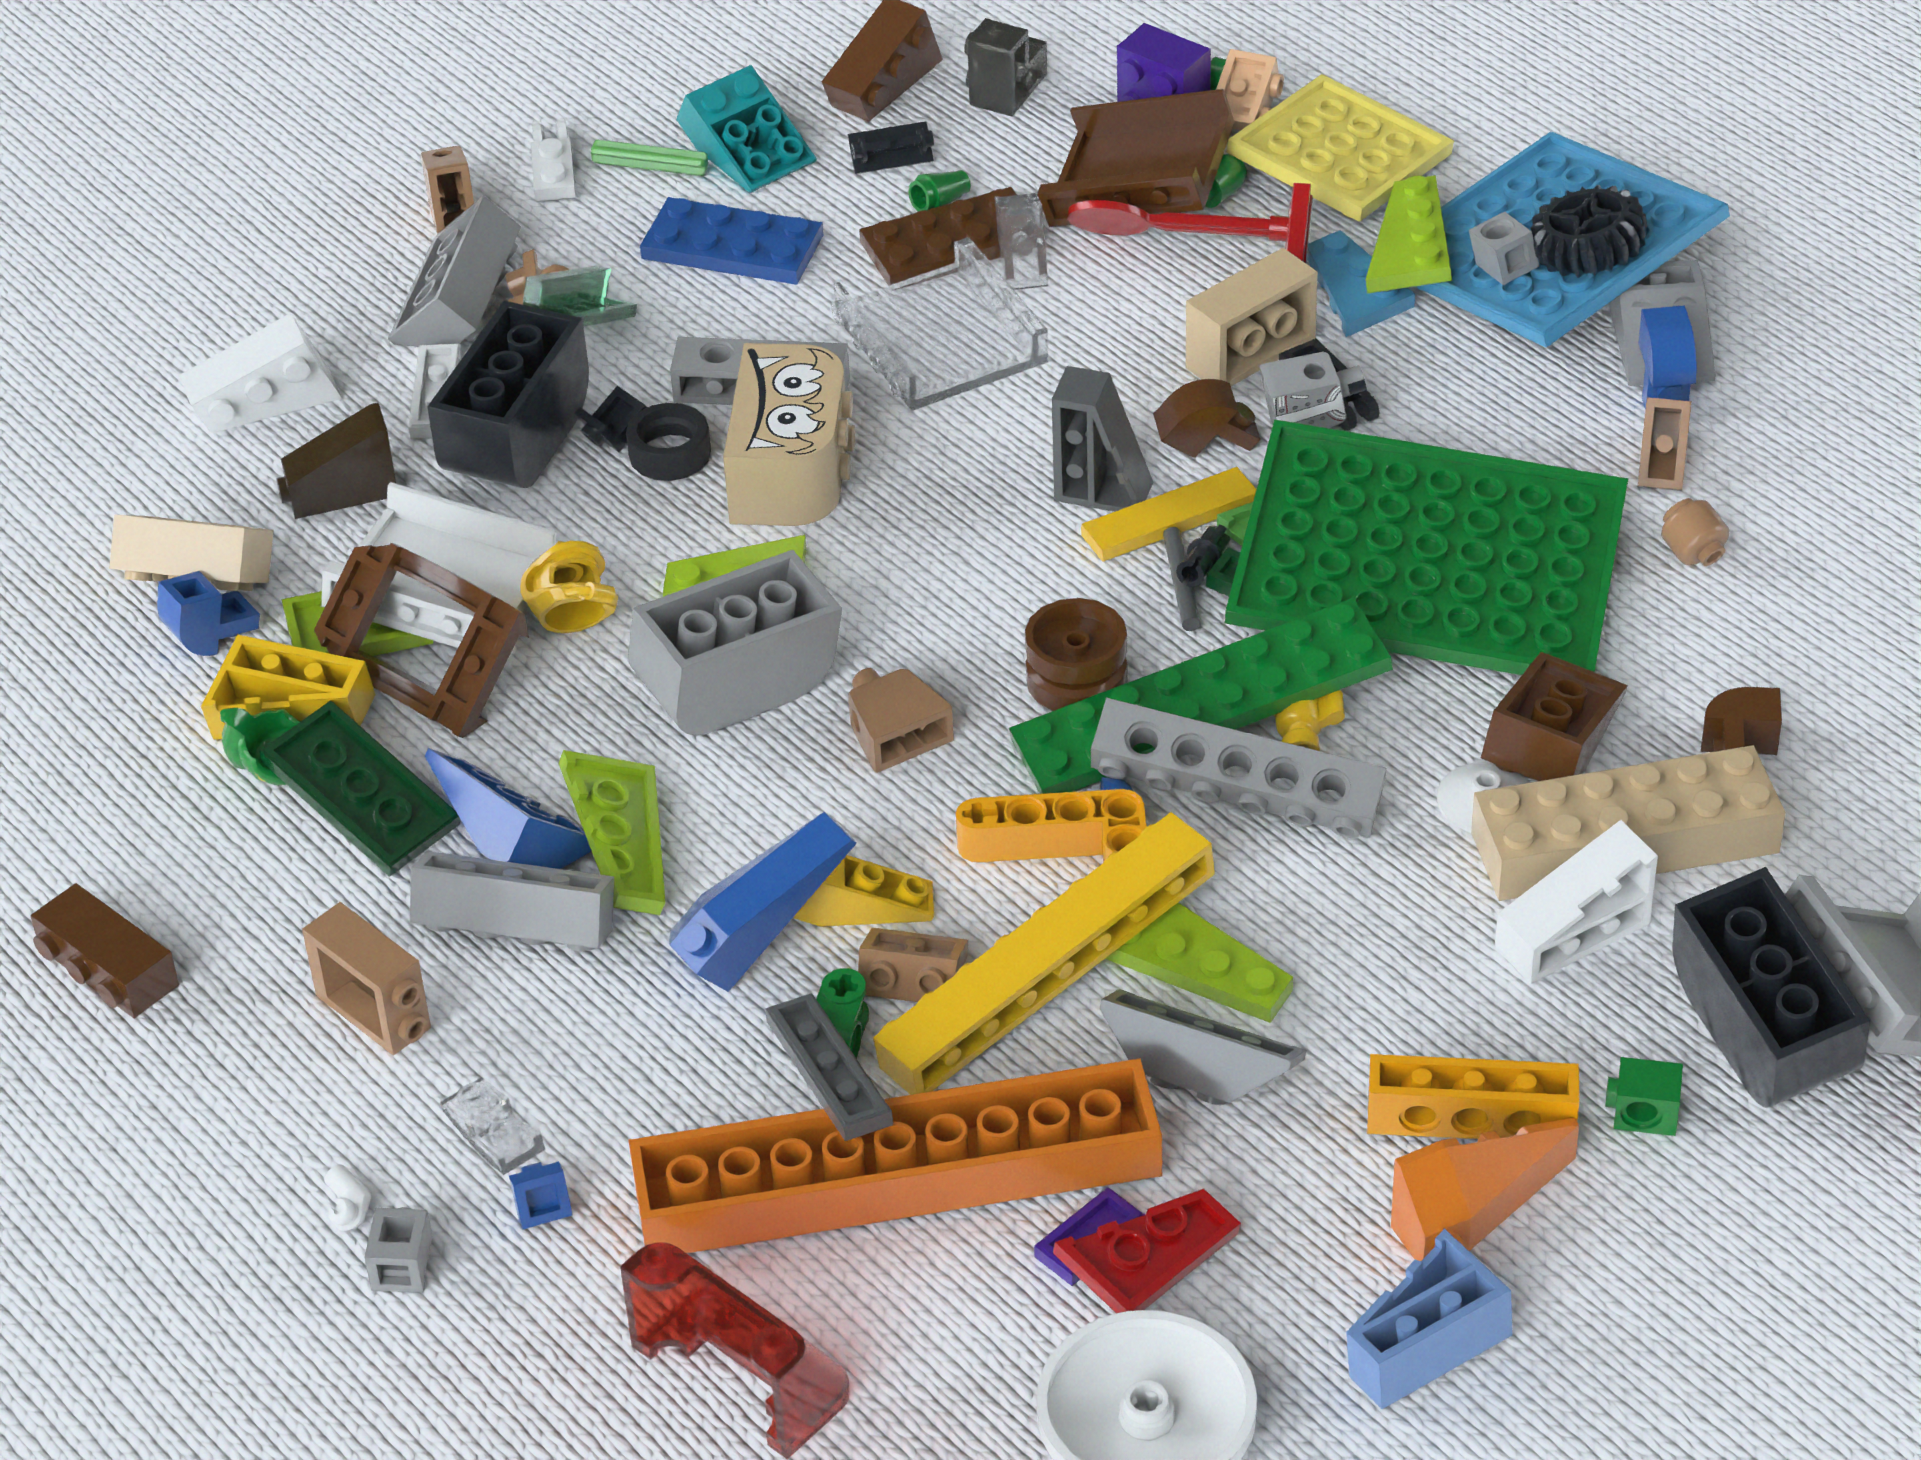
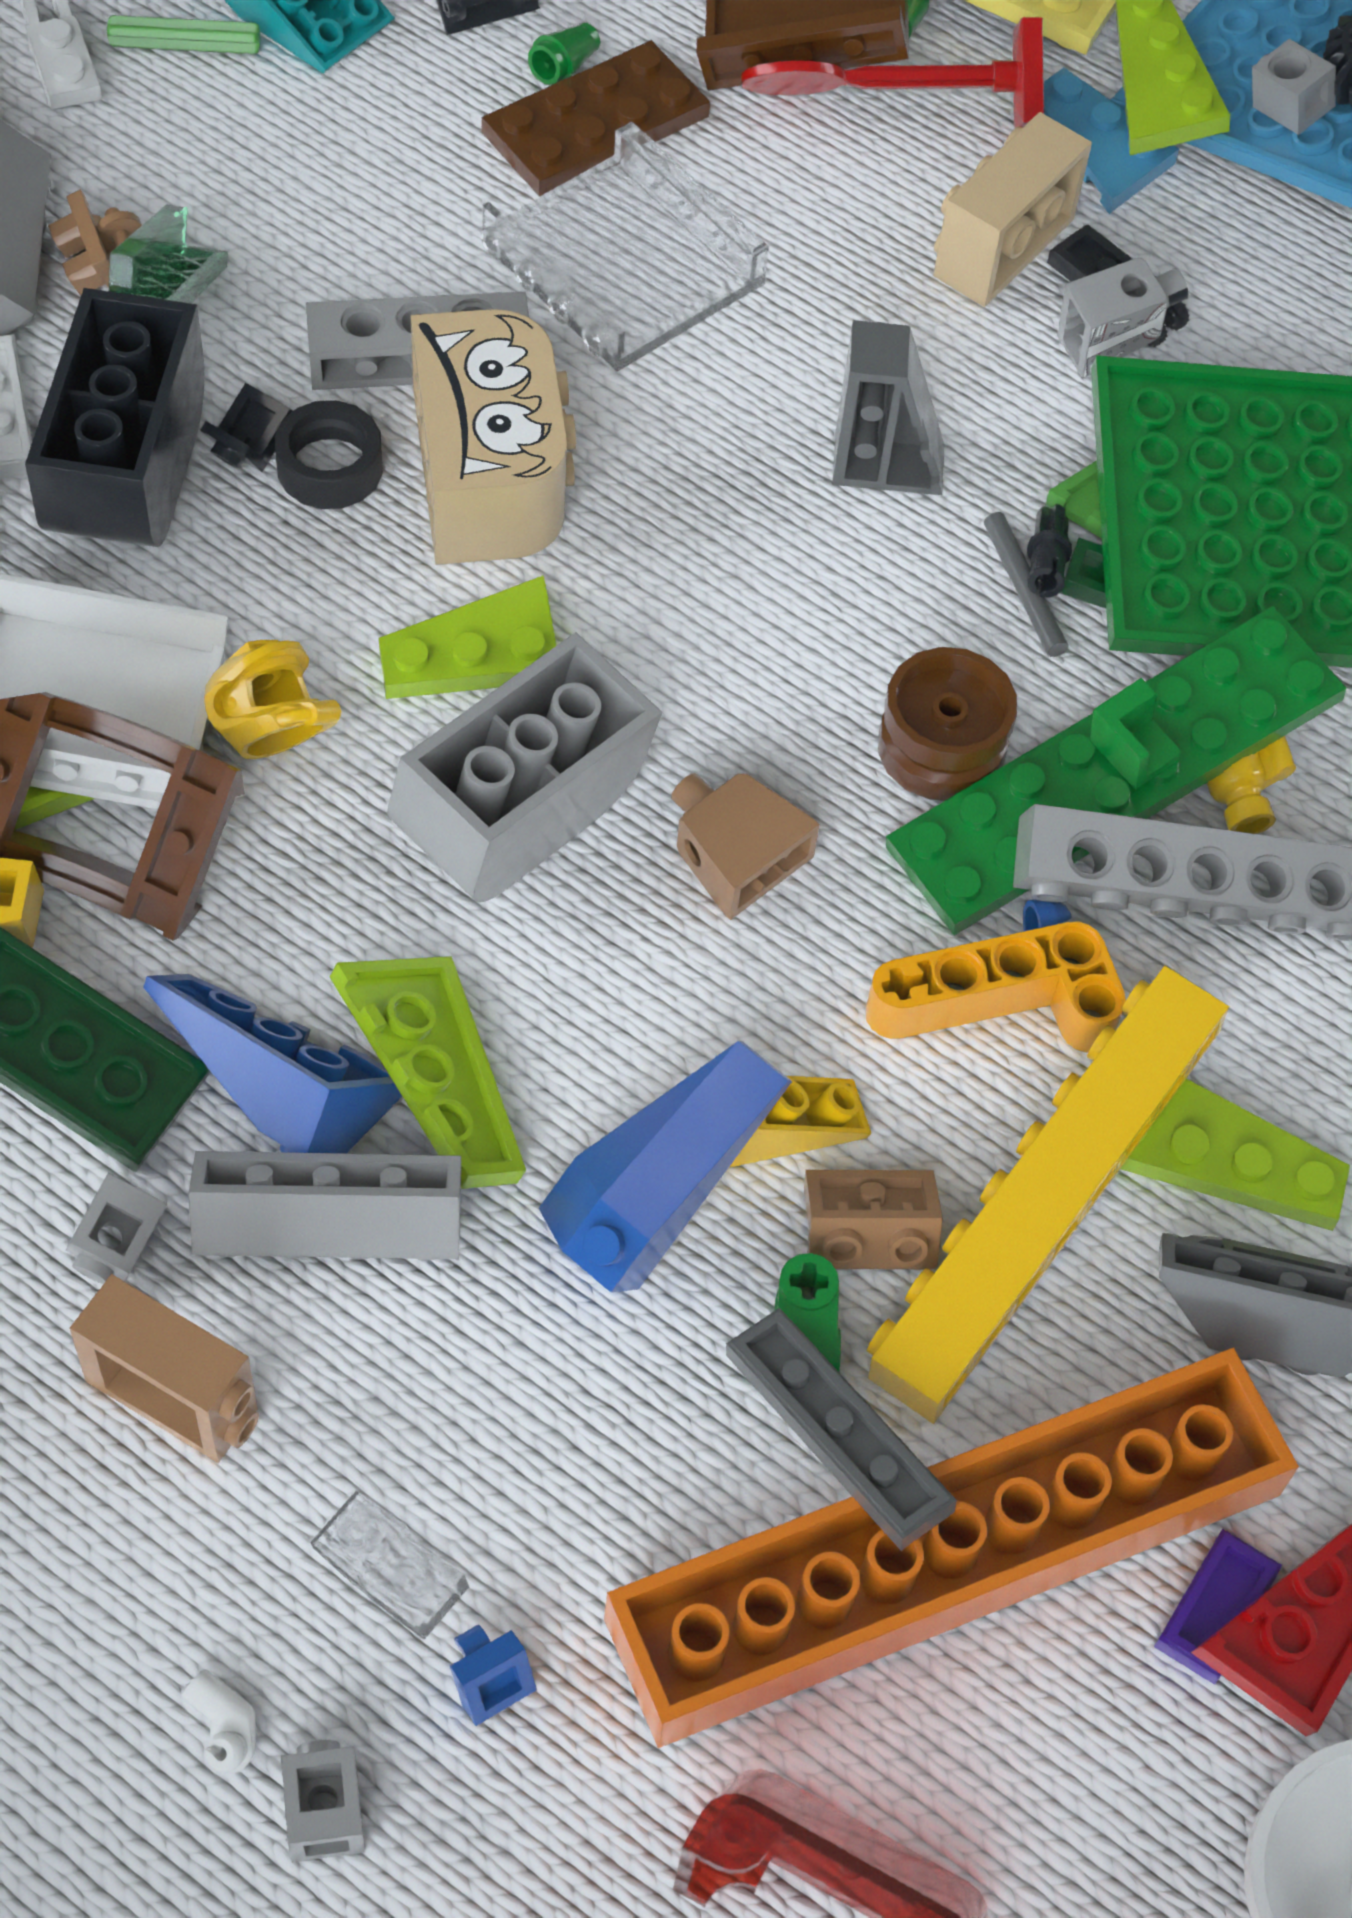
camera: 20 degrees left, 15 degrees up
blue plate [640,197,824,285] -> none
clear slope [995,193,1048,291] -> none
yellow tile [1081,467,1256,562] -> none
reddish brown brick [1153,379,1261,458] -> none
none -> light grey brick [65,1173,168,1284]
none -> green panel [1090,678,1181,790]

